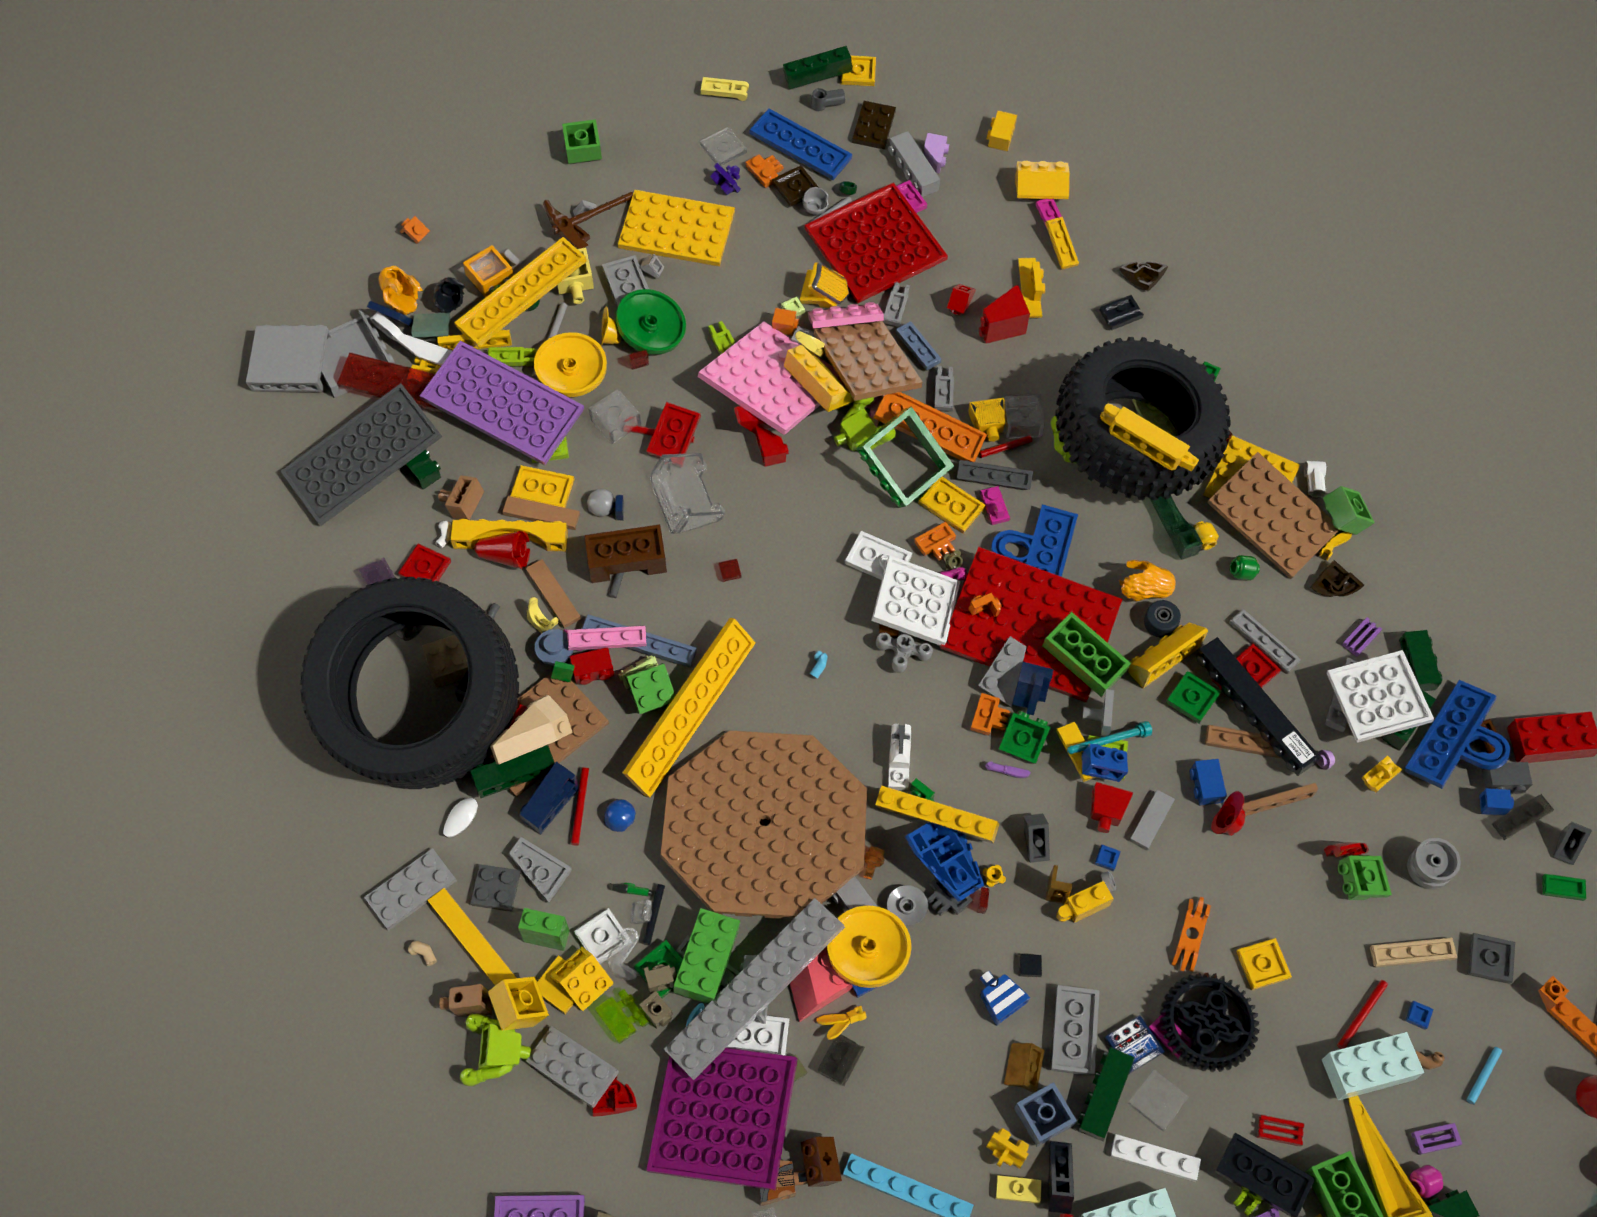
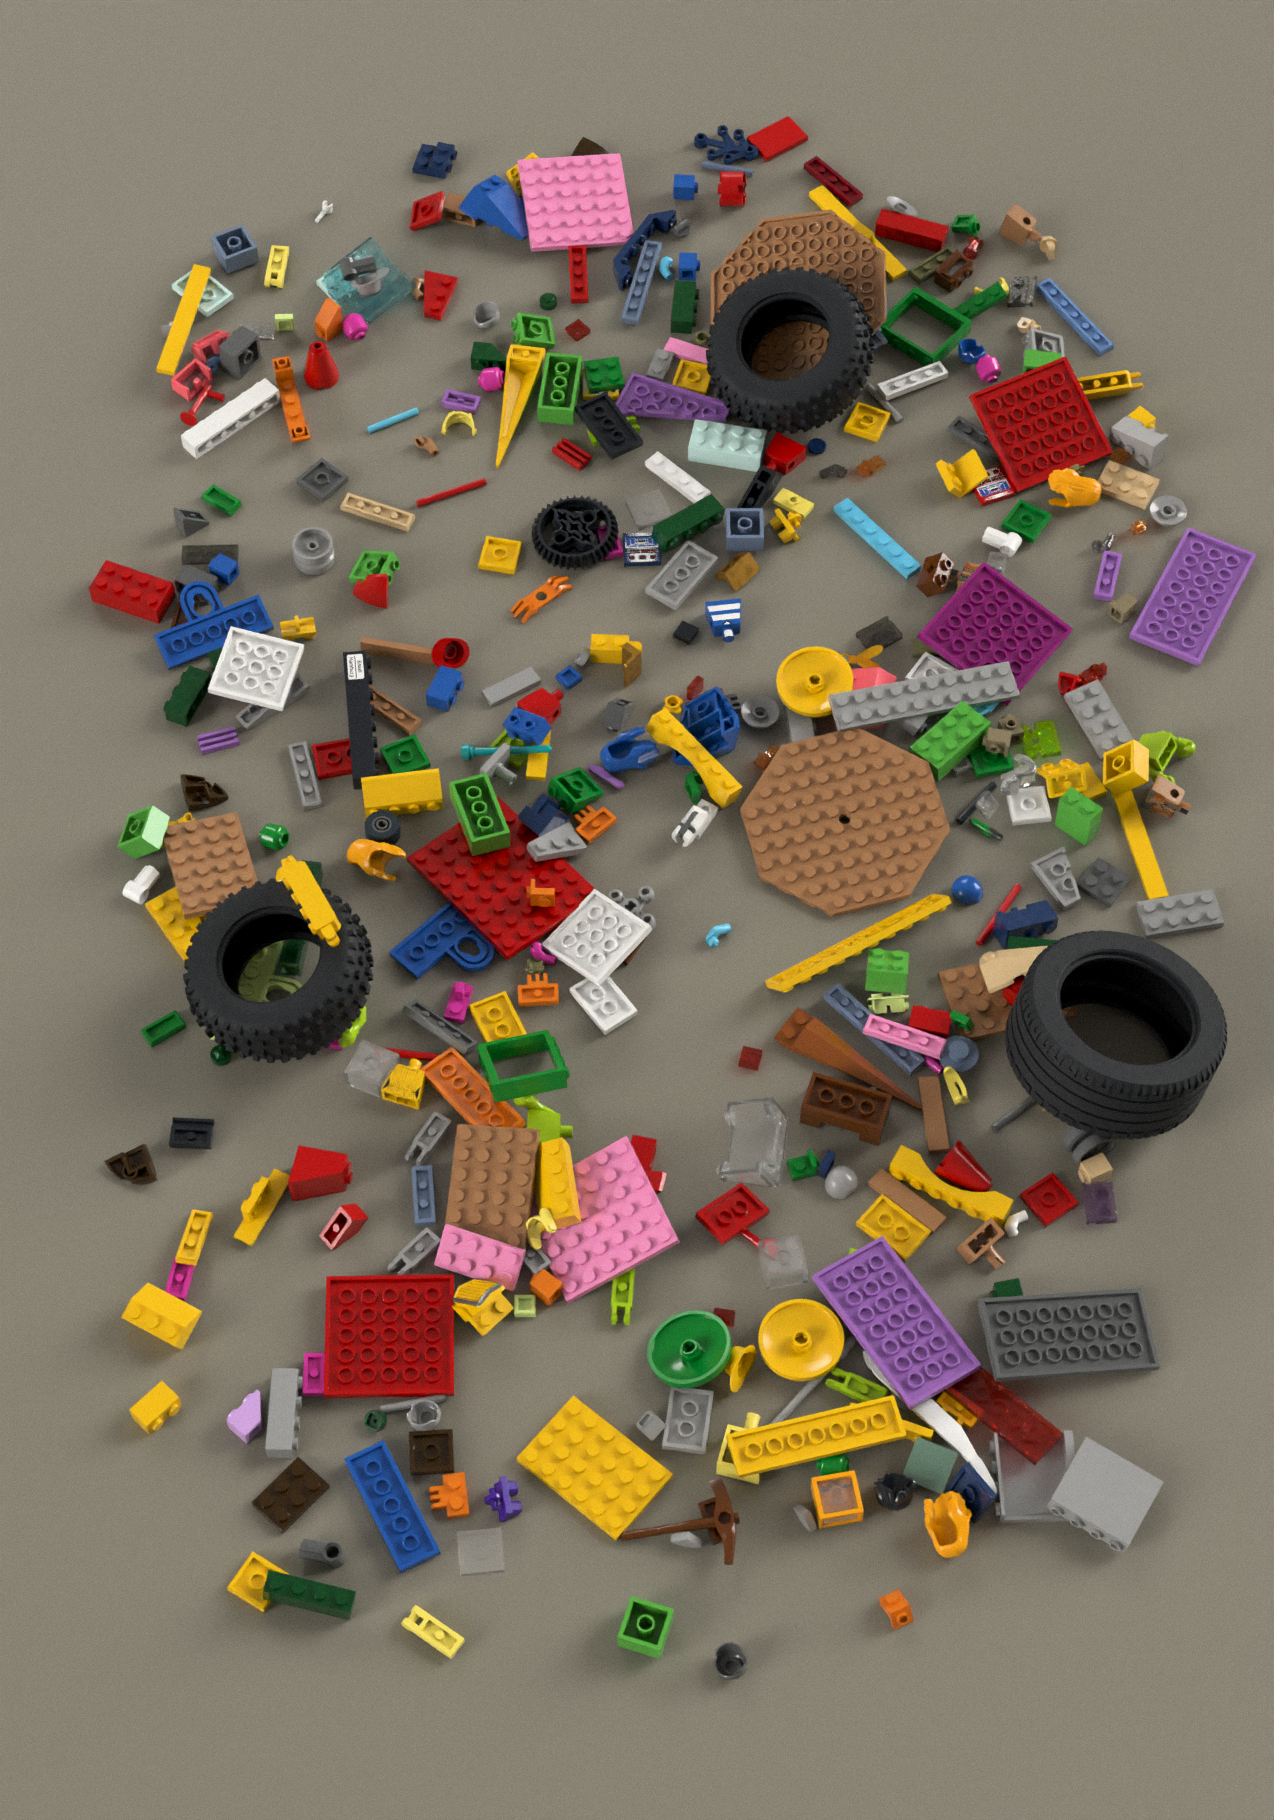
camera: 150 degrees left, 5 degrees down
tan arm [408,941,437,966] -> none
lavender plate [1317,750,1335,770] -> none
light aqua brick [1322,1032,1424,1101] -> none
blue tile [1405,1001,1433,1030] -> none
none -> light yellow helmet [441,411,477,436]
none -> blue hair [600,726,659,773]
none -> dark grey hair [713,1642,748,1680]
none -> dark orange plate [774,1007,922,1111]
none -> green bracket [787,1149,820,1182]
none -> clear red piece [1078,662,1107,684]

